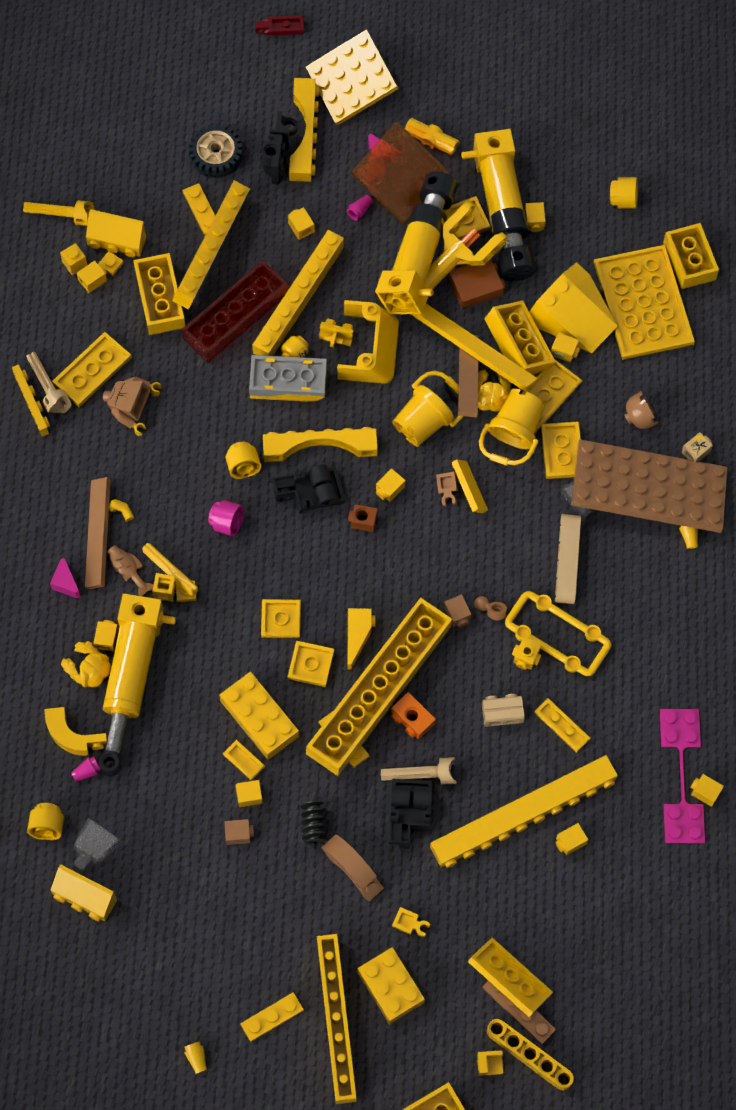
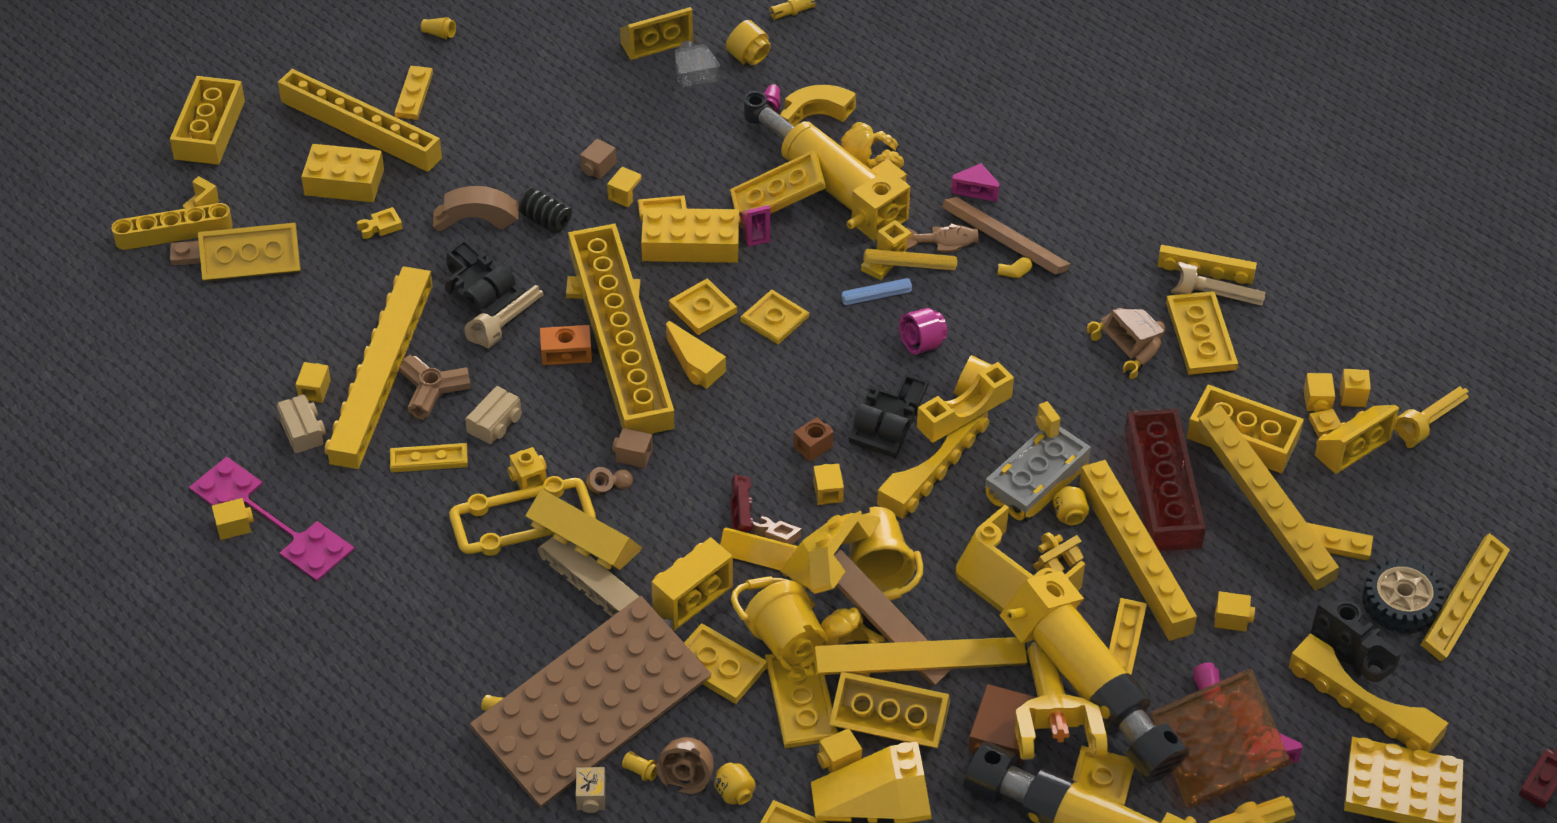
camera: 130 degrees right, 20 degrees down
none -> tan brick [277,394,326,454]
none -> medium nougat piece [399,355,471,420]
none -> yellow slope [526,489,643,570]
none -> yellow pin [622,751,658,781]
none -> yellow brick [652,537,733,631]
none -> yellow head [714,763,756,805]
none -> yellow tile [730,150,826,226]
none -> dark red hinge [730,474,753,533]
none -> dark pink slope [739,205,770,247]
none -> yellow wedge [780,513,881,594]
none -> light blue axle [841,278,912,305]
none -> yellow arch [917,362,1014,443]
none -> yellow plate [1036,401,1061,439]
none -> yellow plate [1109,598,1147,675]
none -> yellow plate [1420,533,1510,662]

